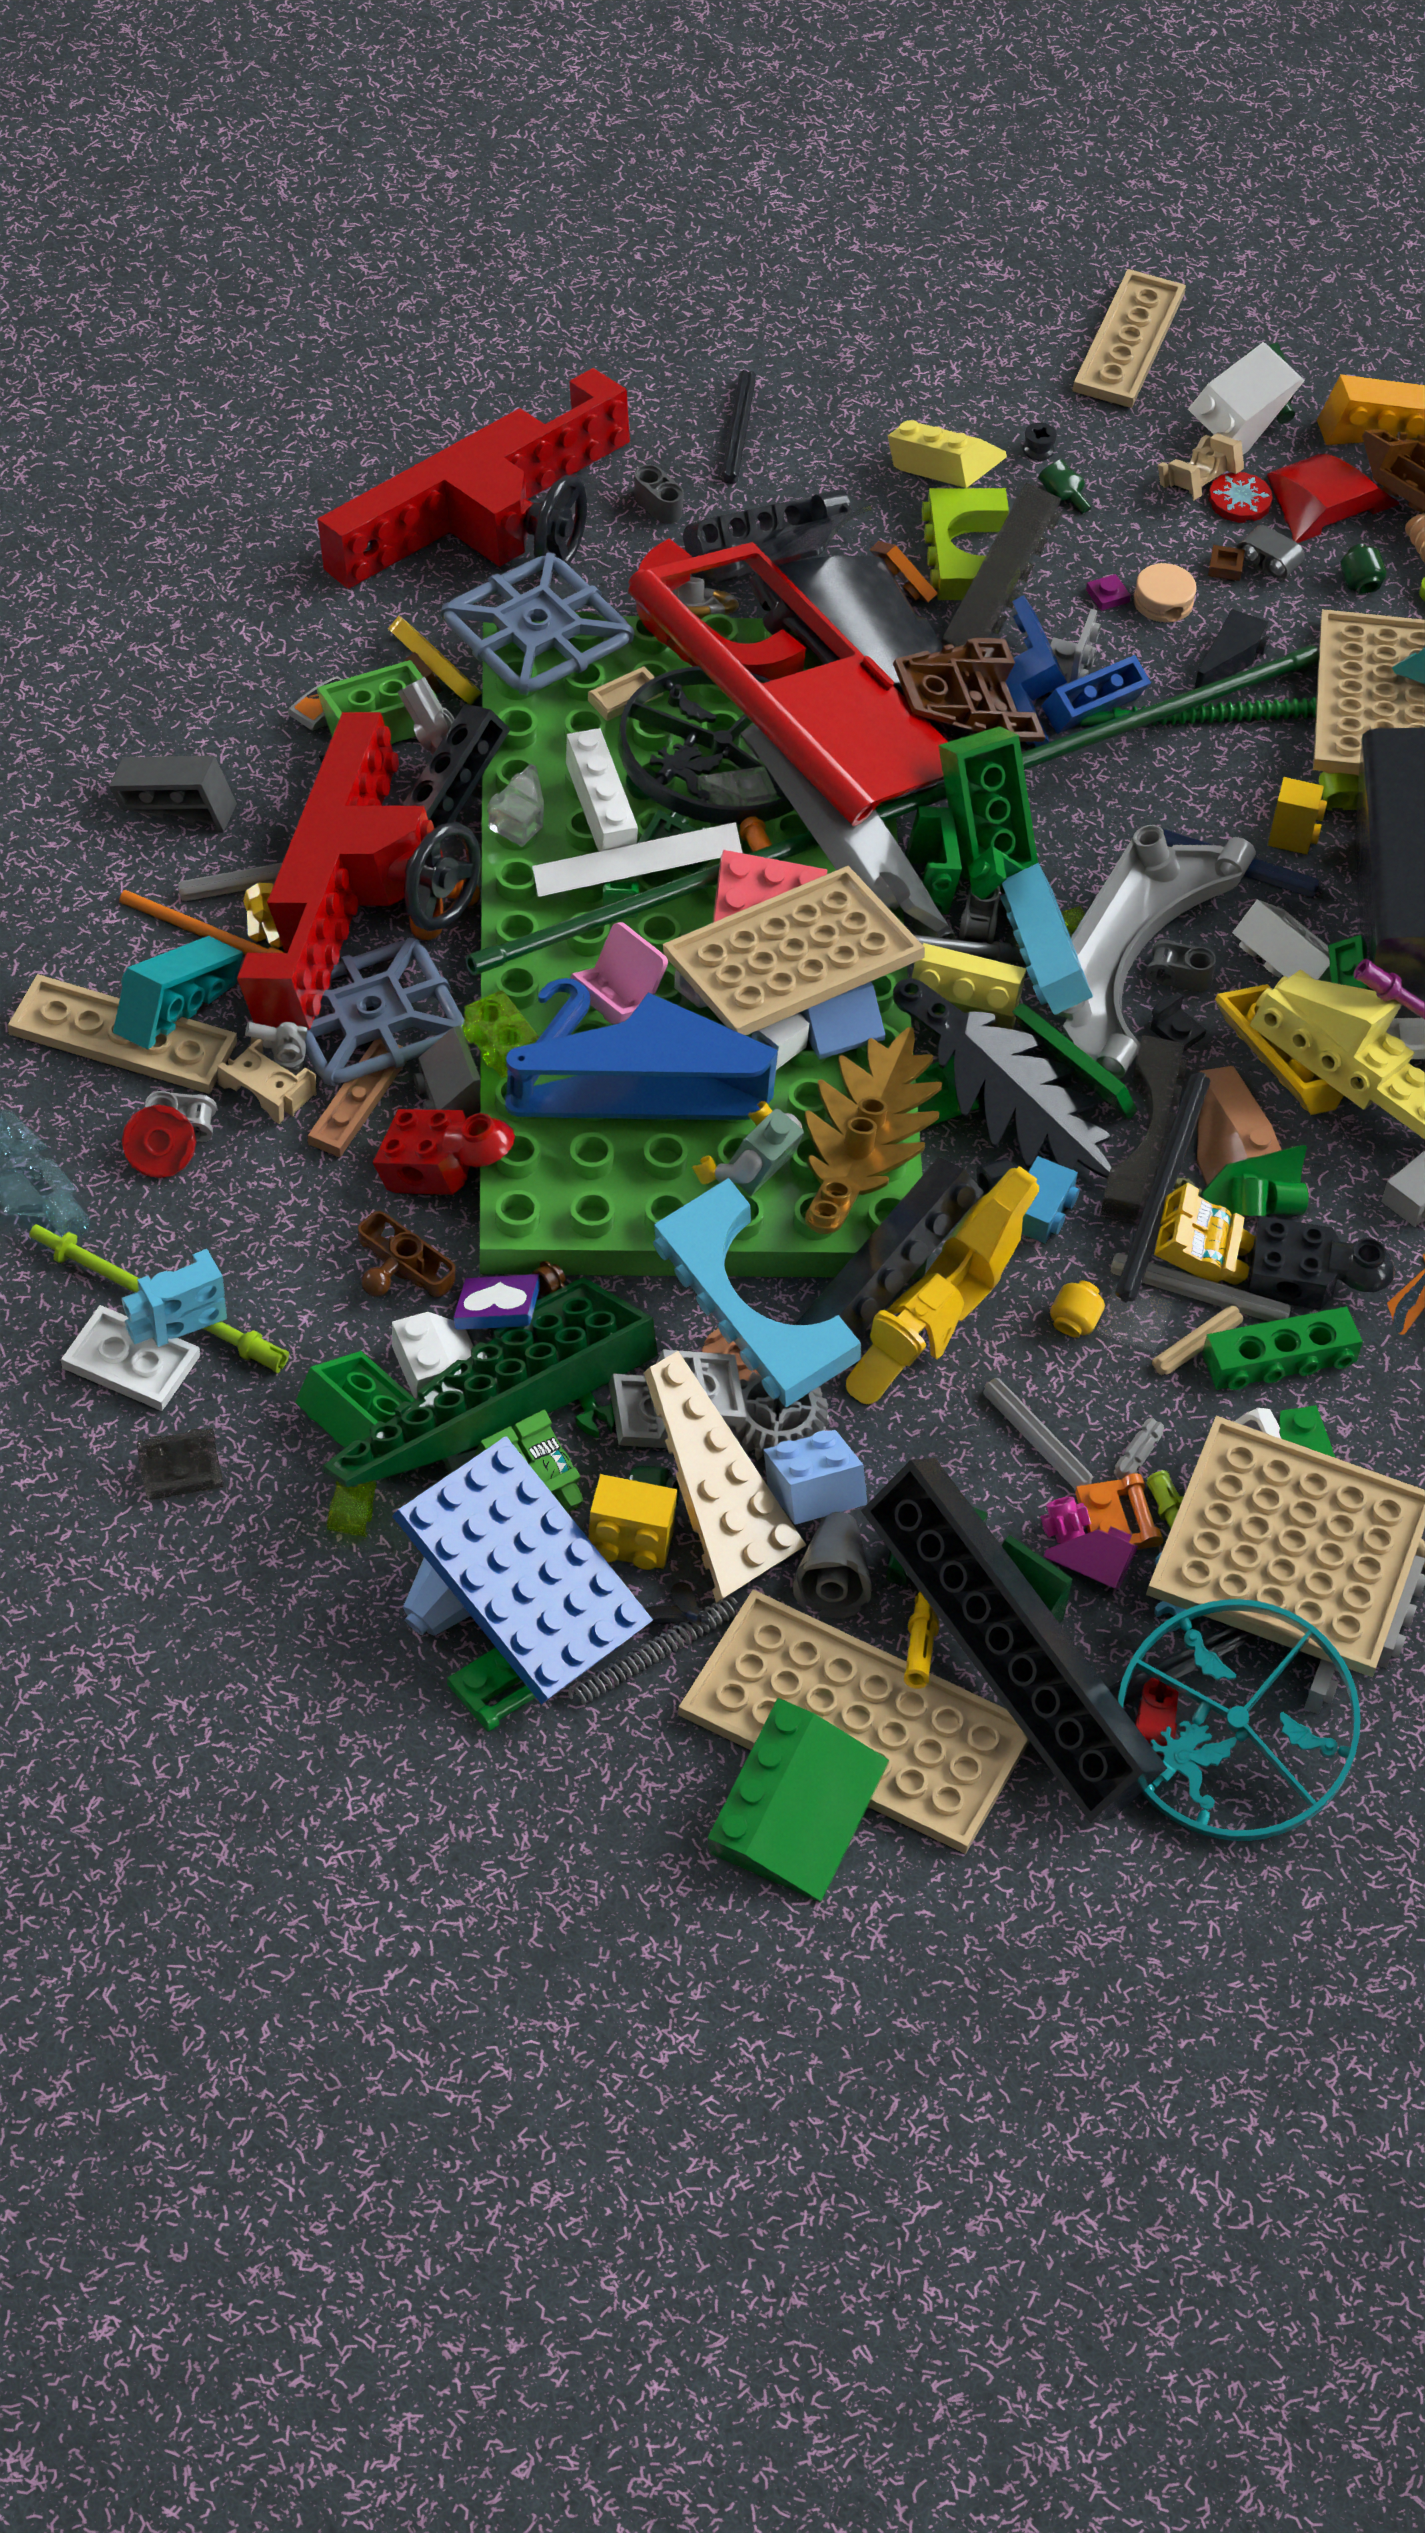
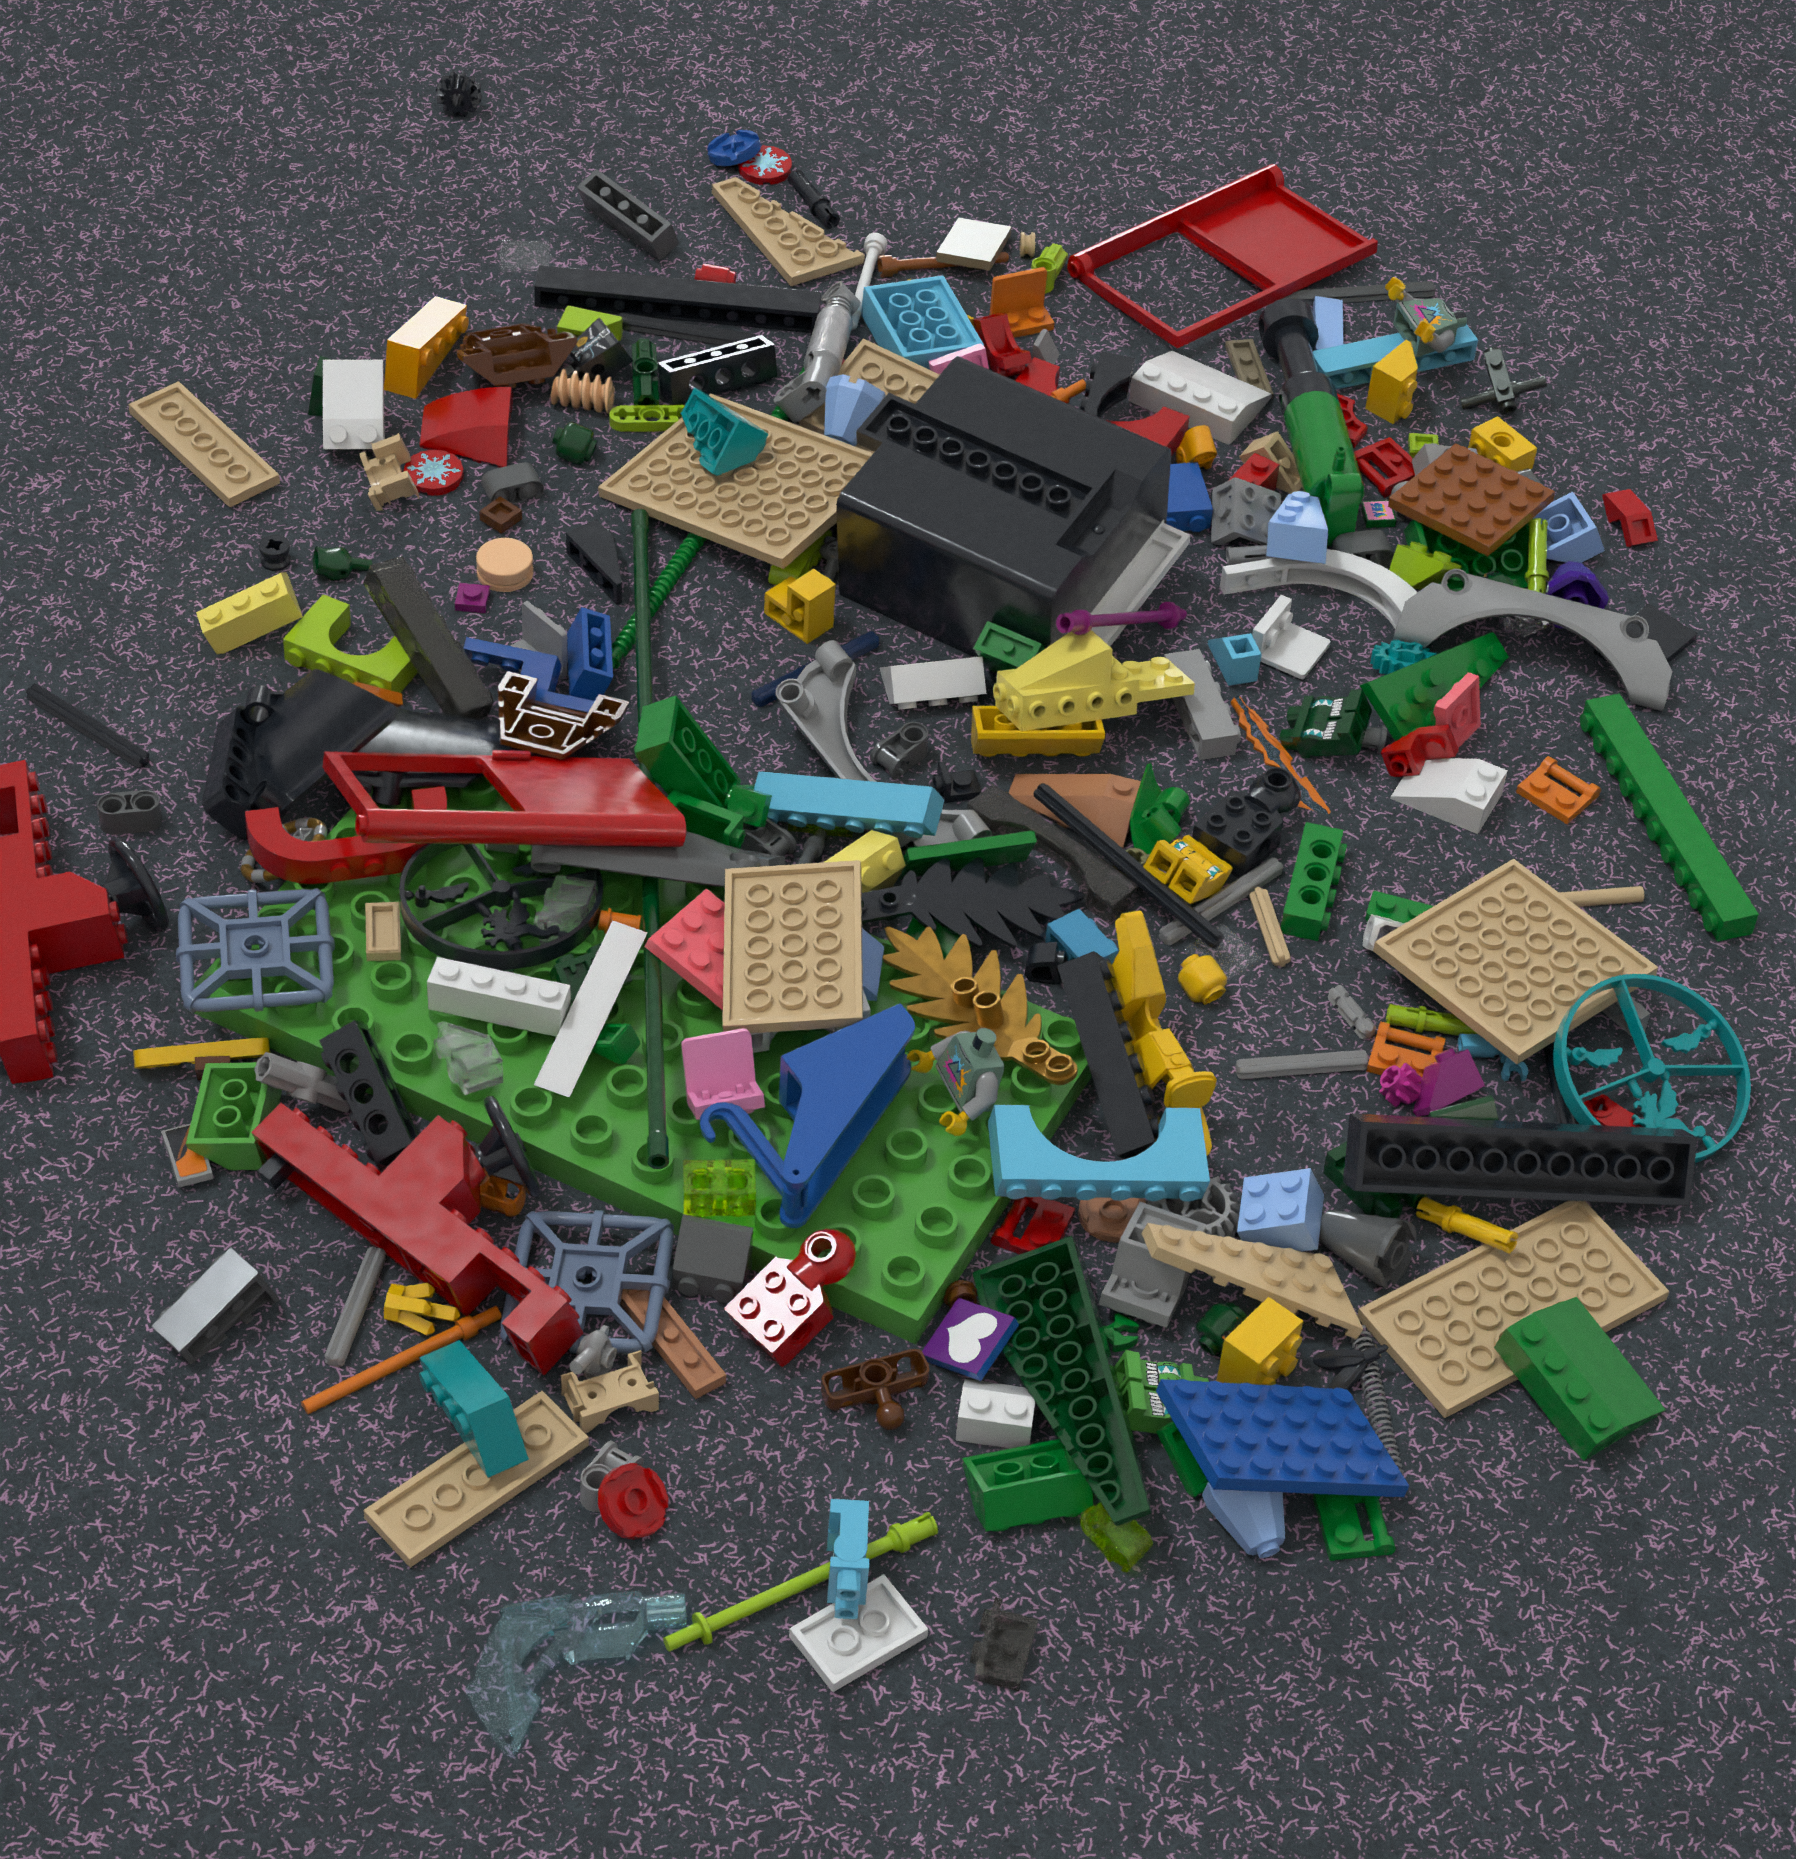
camera: 60 degrees left, 5 degrees down
none -> red plate [991,1197,1076,1255]

